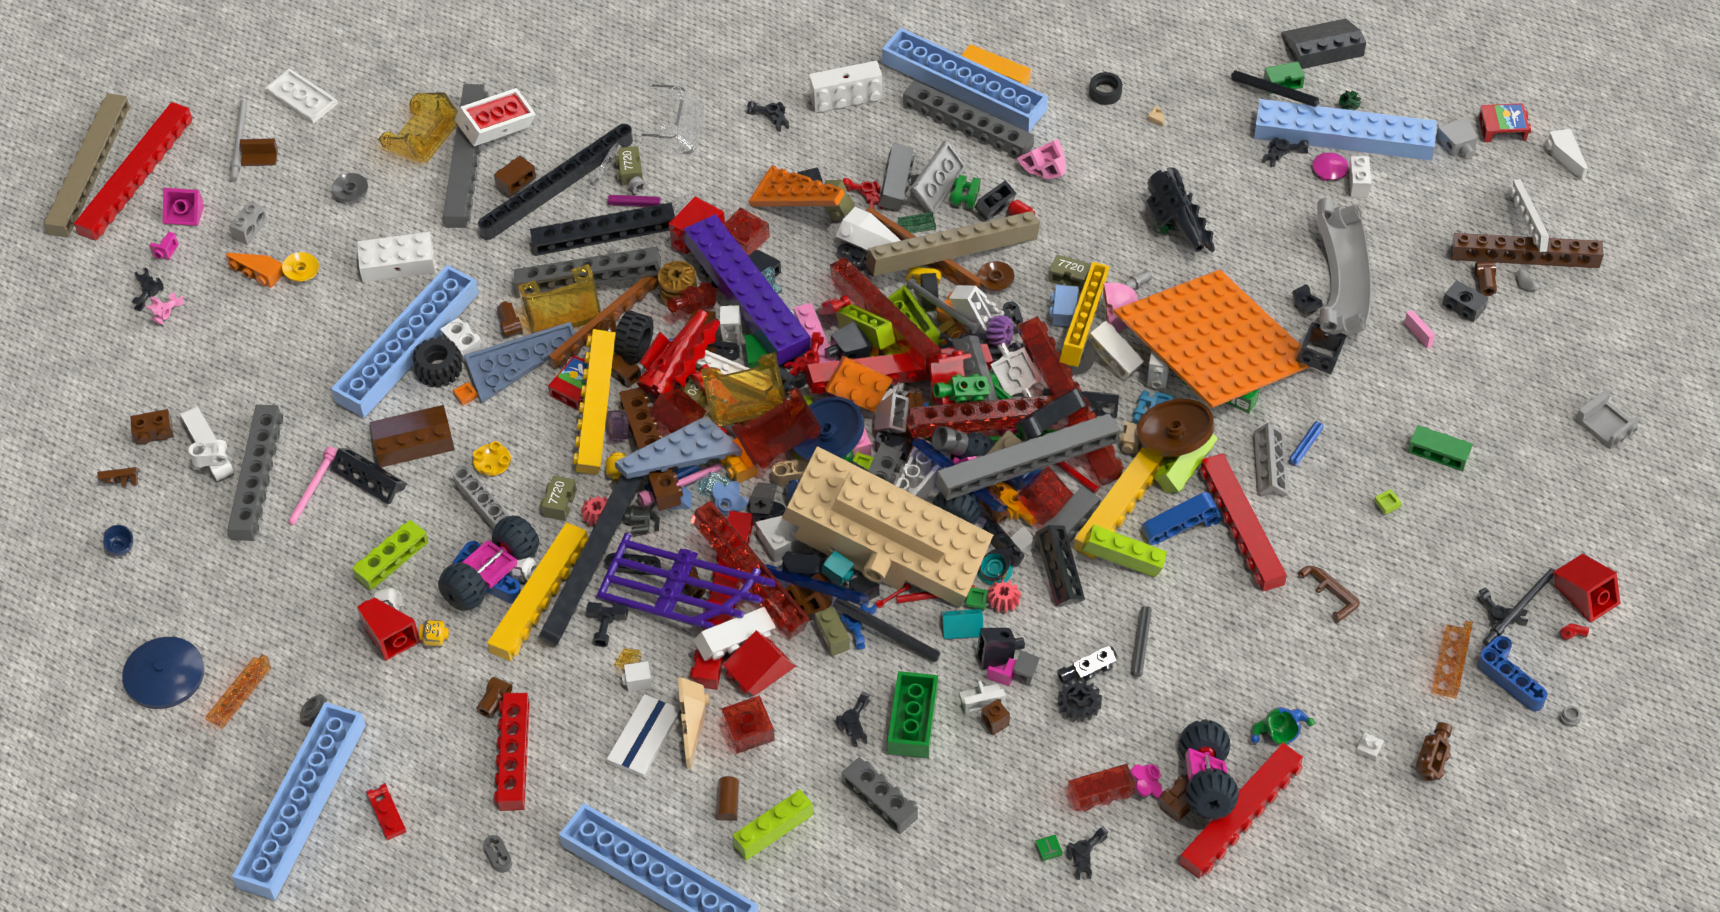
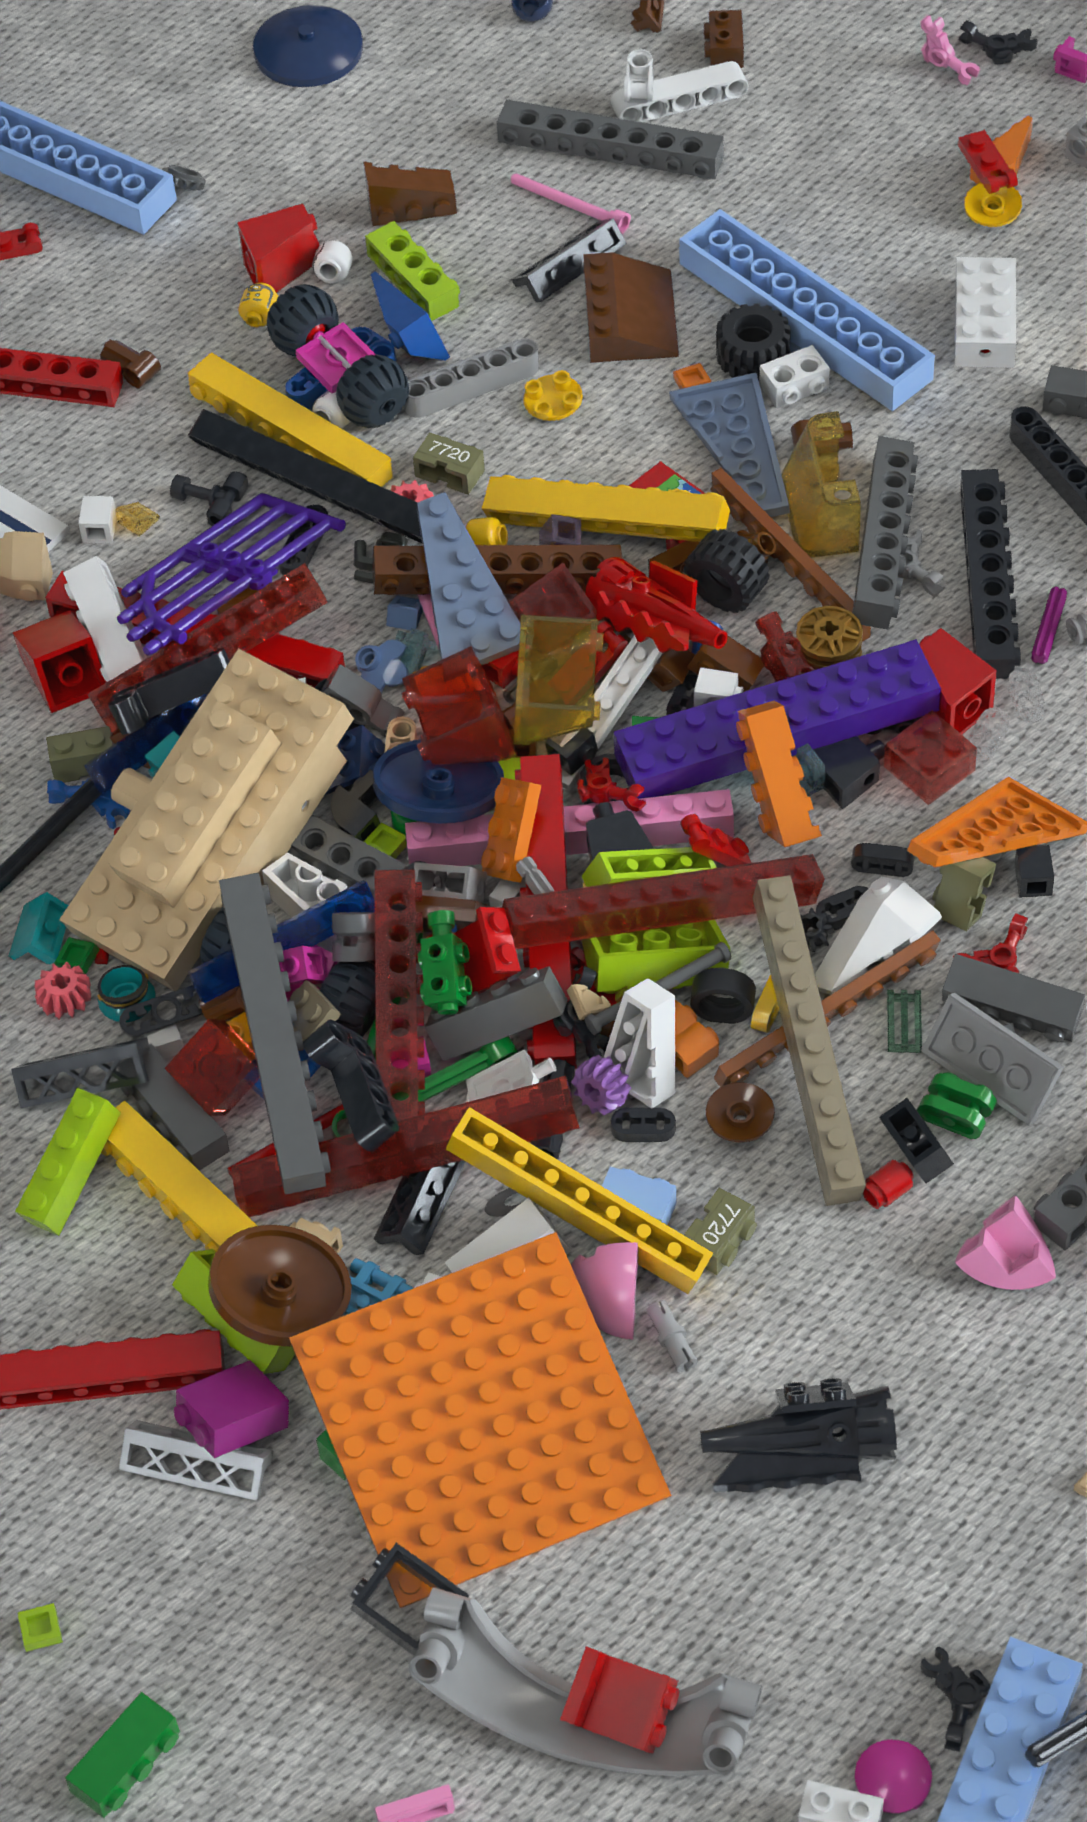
camera: 105 degrees right, 0 degrees up
clear orange fence [205,654,272,729] -> none
blue beam [1141,492,1222,545] -> none
axle [1289,421,1324,466] -> none
black bracket [1292,284,1323,314] -> none
none -> black beam [108,648,230,735]
none -> magenta brick [174,1360,289,1458]
none -> reddish brown wedge [363,162,457,226]
none -> blue wedge [370,271,450,361]
none -> light grey axle [516,857,564,916]
none -> red panel [560,1646,680,1754]
none -> tan tile [567,984,611,1020]
none -> orange wedge [736,700,822,847]
none -> black beam [851,843,915,877]
none -> red plate [958,130,1018,194]

